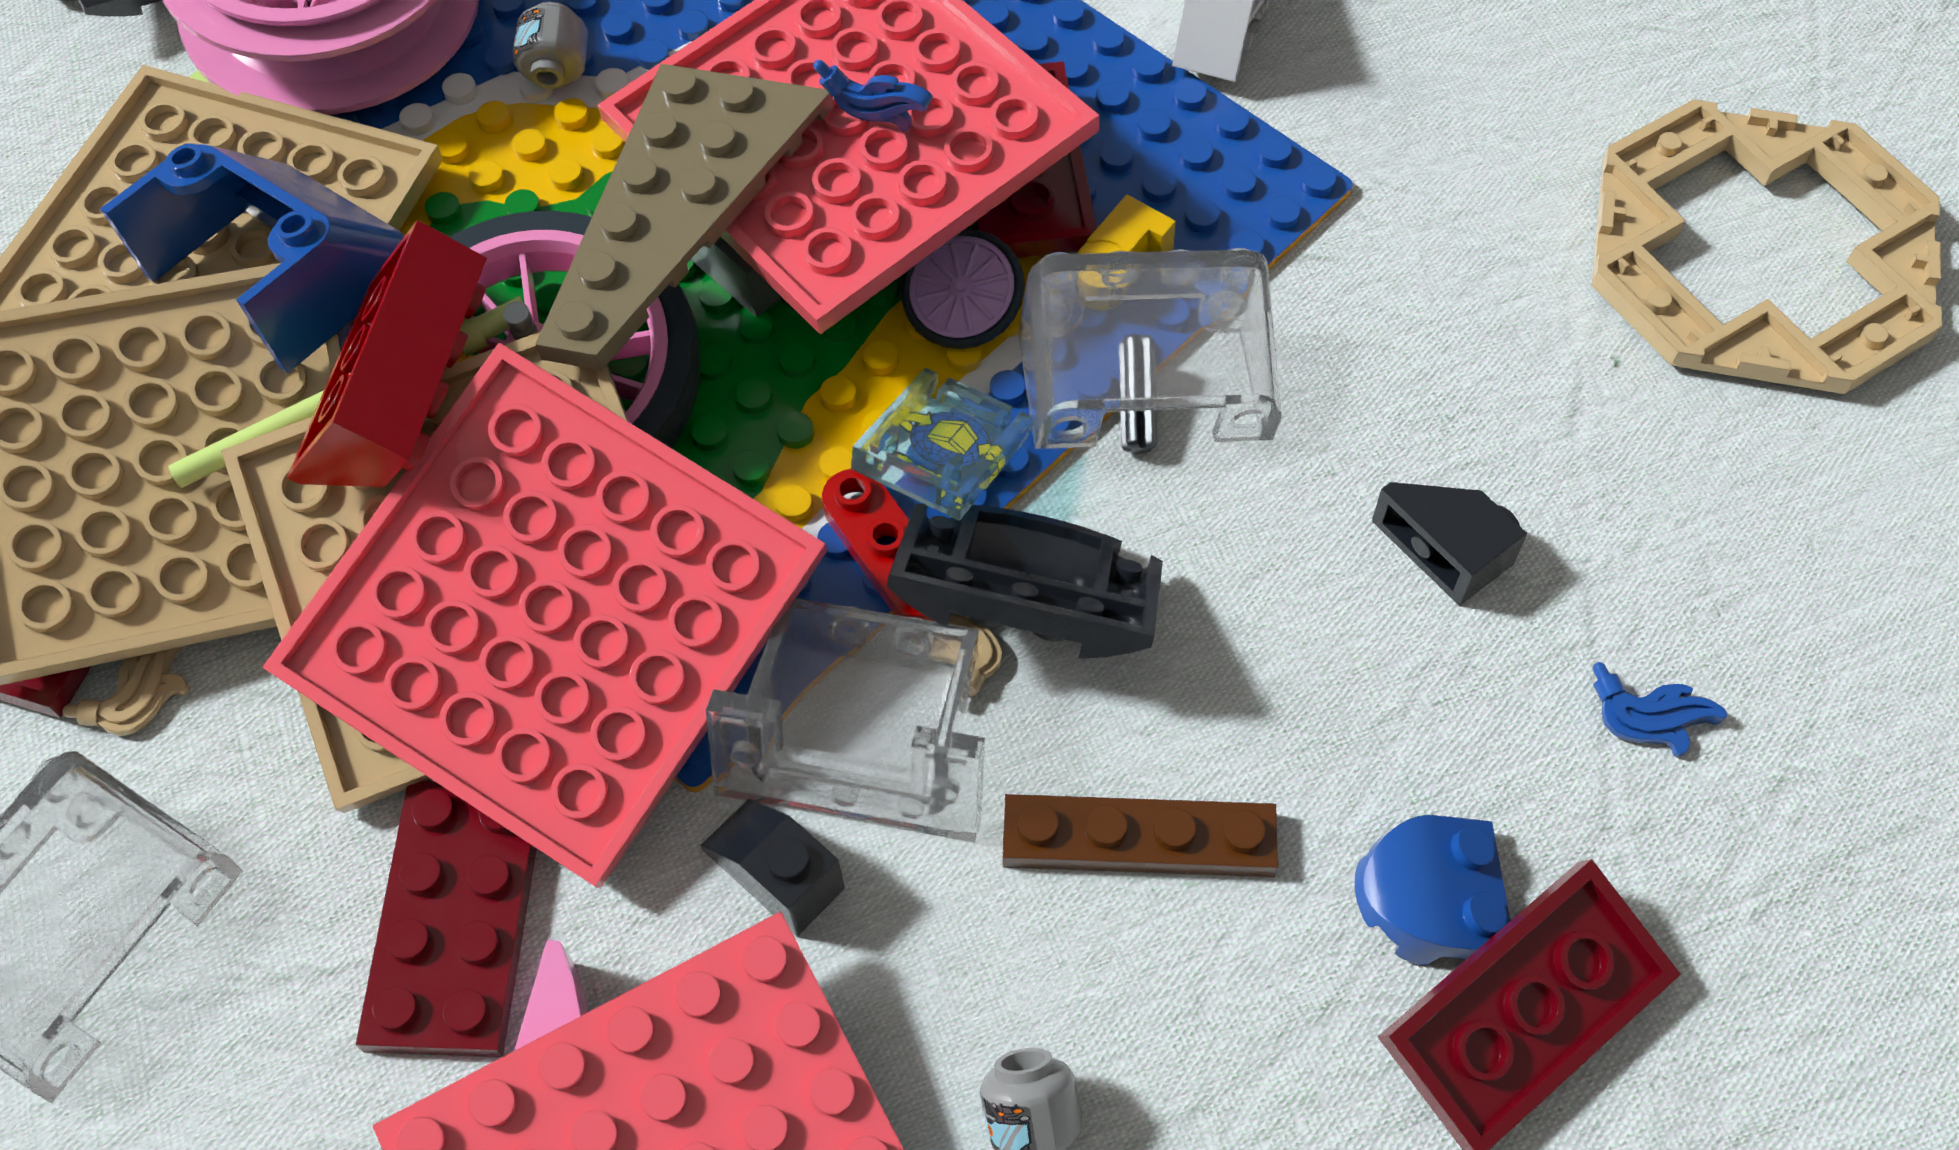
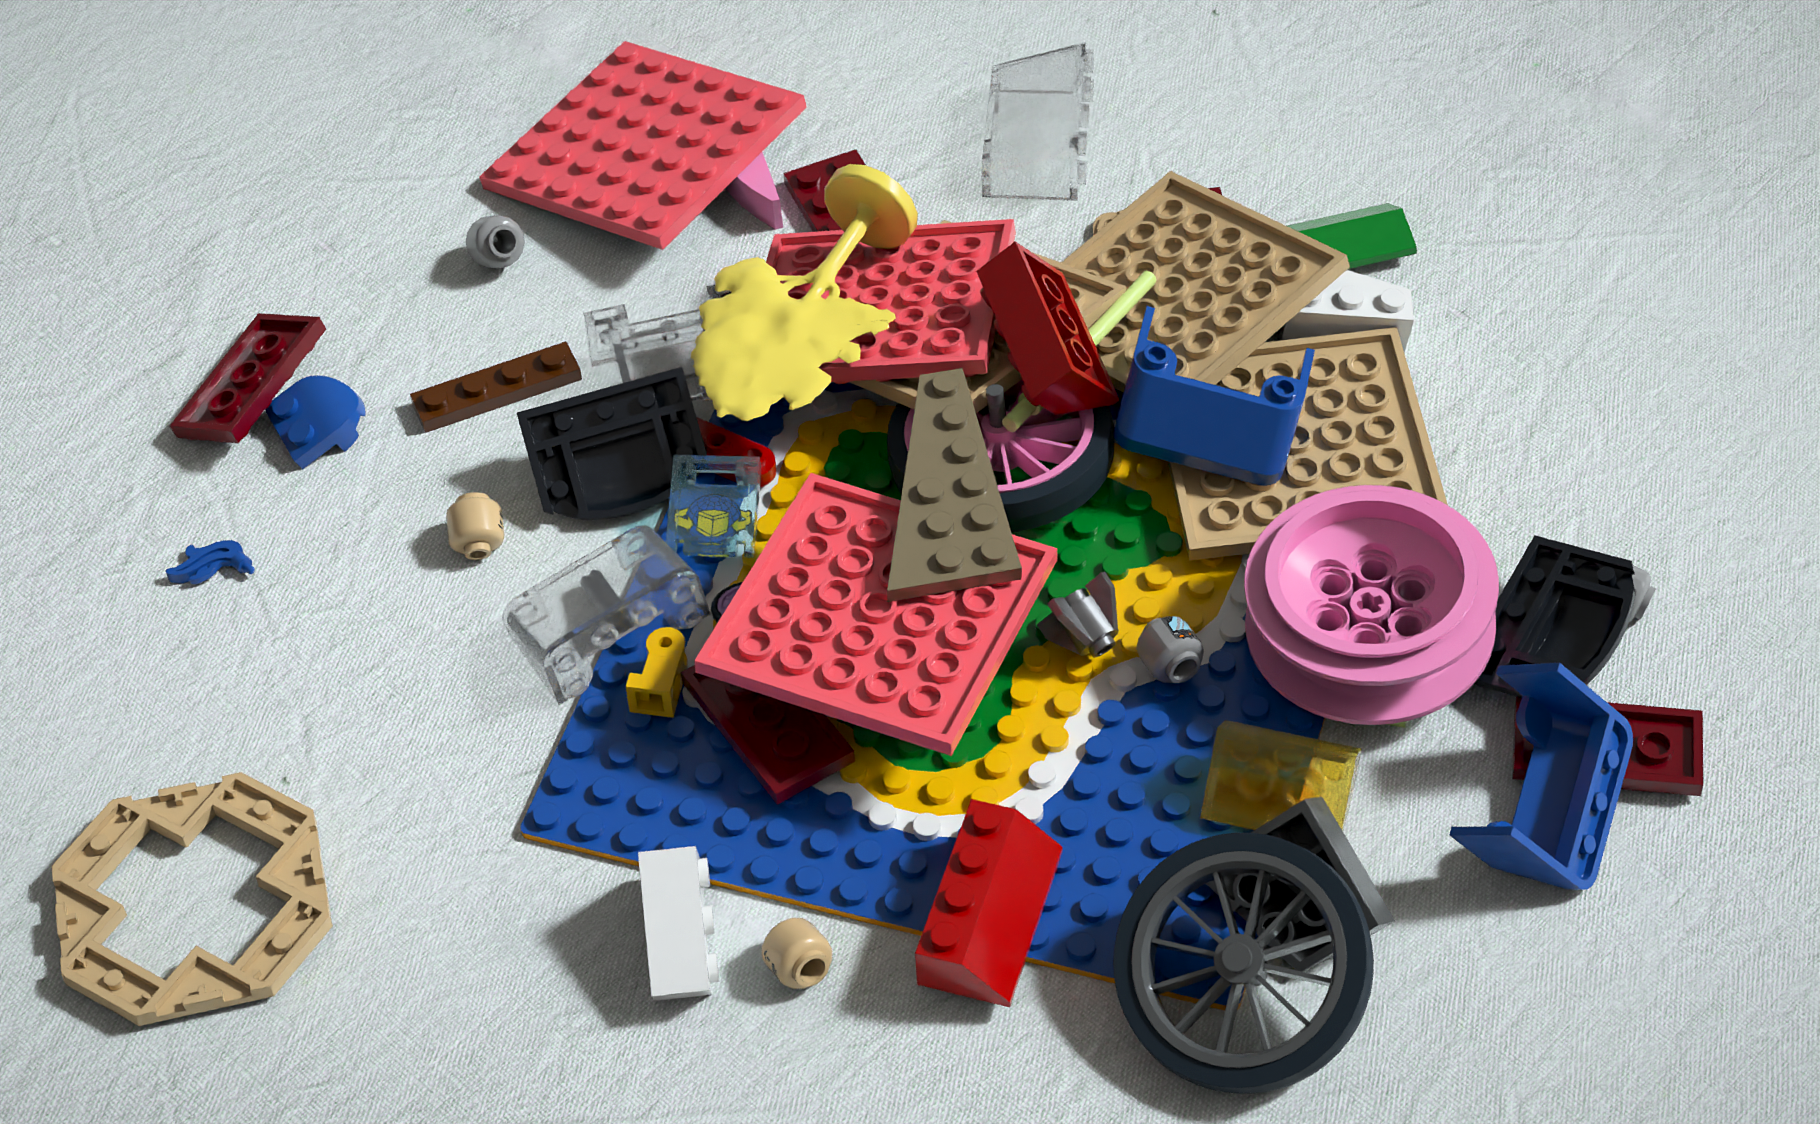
camera: 155 degrees right, 10 degrees down
black slope [700,799,845,937] -> none
blue piece [813,60,933,132] -> none
black slope [1372,482,1528,606] -> none
none -> tan head [446,492,504,560]
none -> light yellow plant [691,164,918,421]
none -> flat silver brick [1037,572,1119,658]

